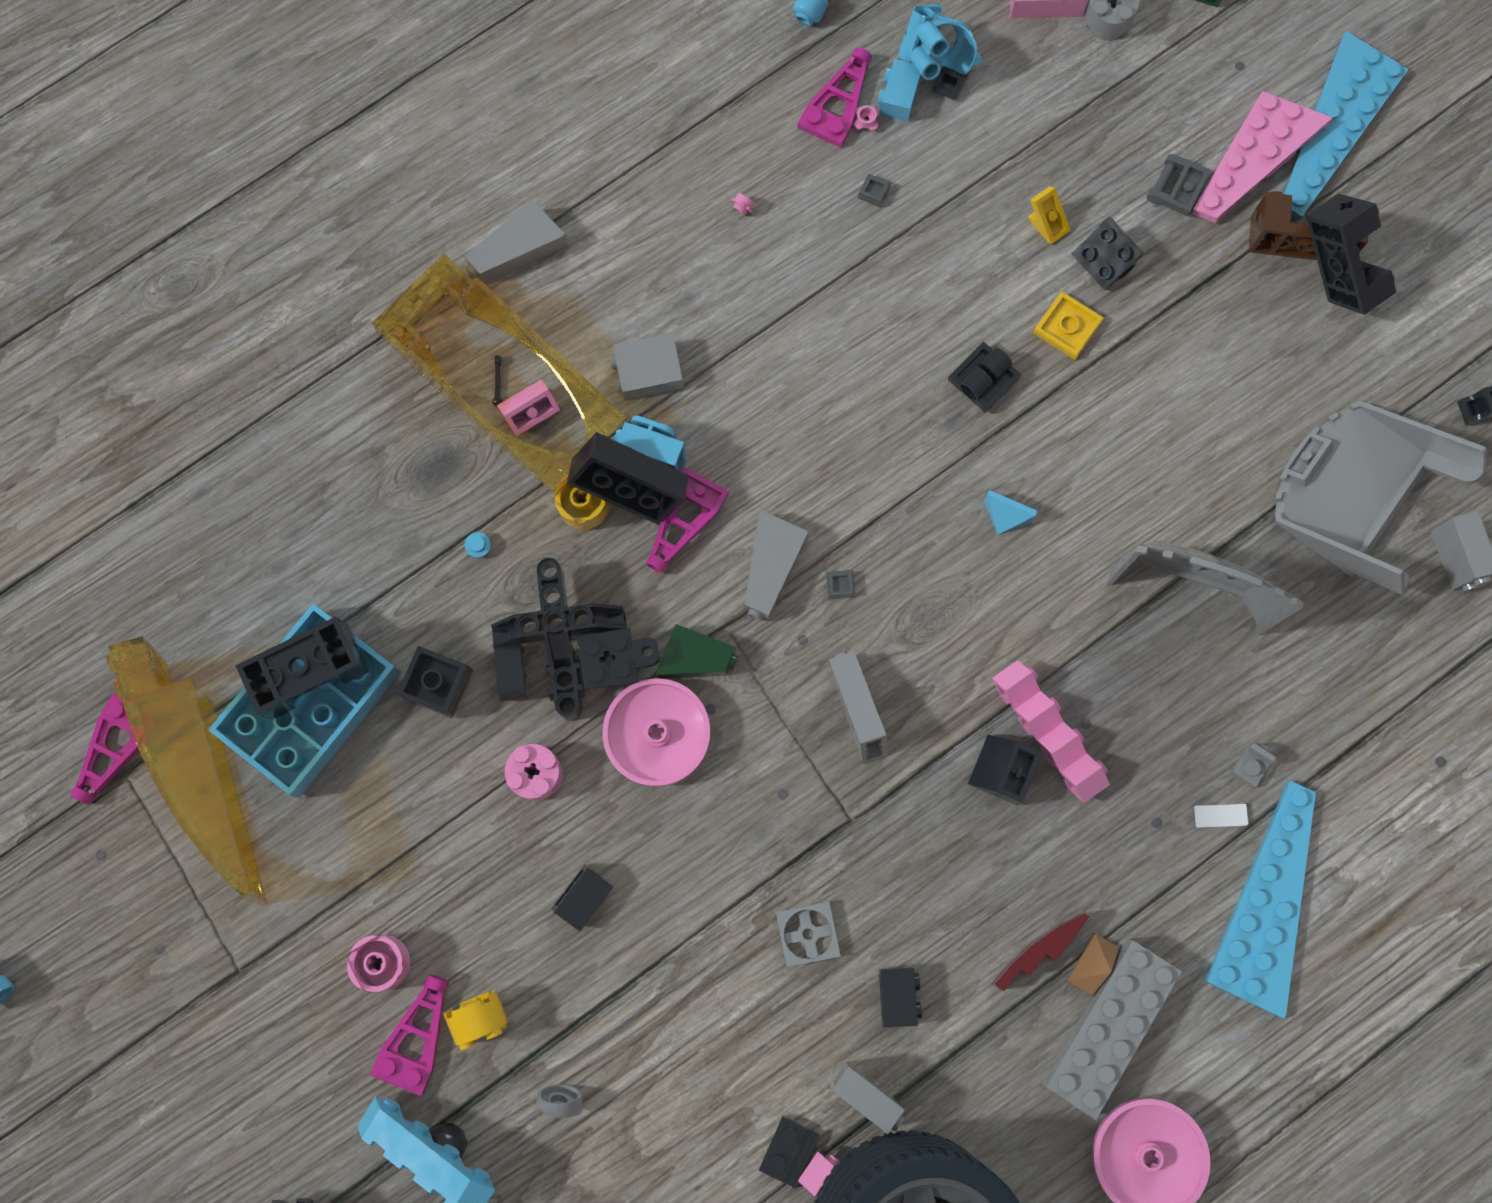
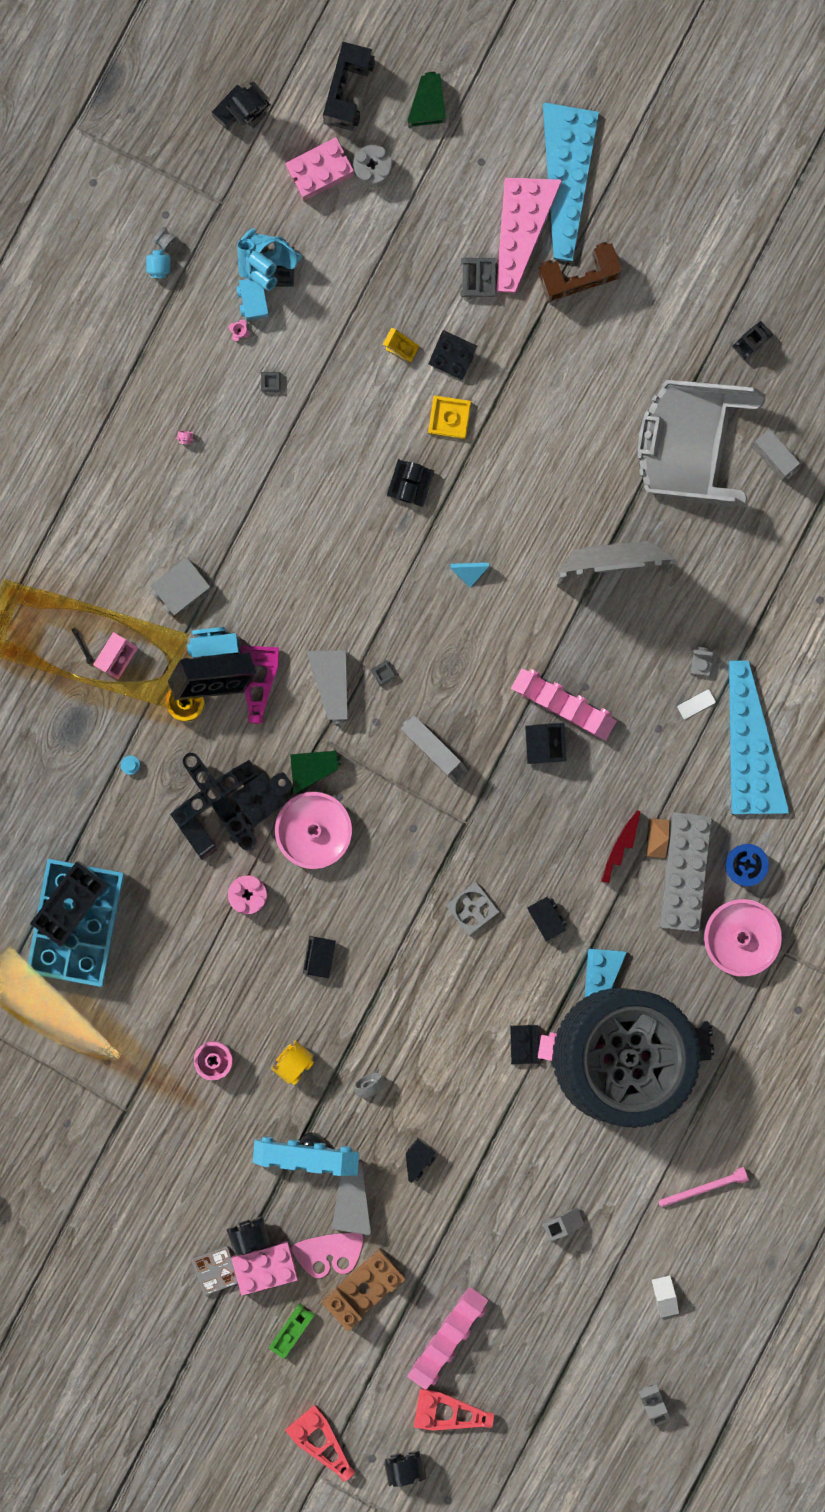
camera: 30 degrees left, 10 degrees up
dark pink plate [370,974,449,1096] -> none
black brick [396,646,473,719] -> none
light grey slope [464,200,568,284] -> none
dark pink plate [797,47,872,148] -> none
light grey brick [830,1062,905,1134] -> none
black plate [1306,193,1396,315] -> none
none -> medium azure wing [584,949,627,998]
none -> blue wheel [725,844,769,886]

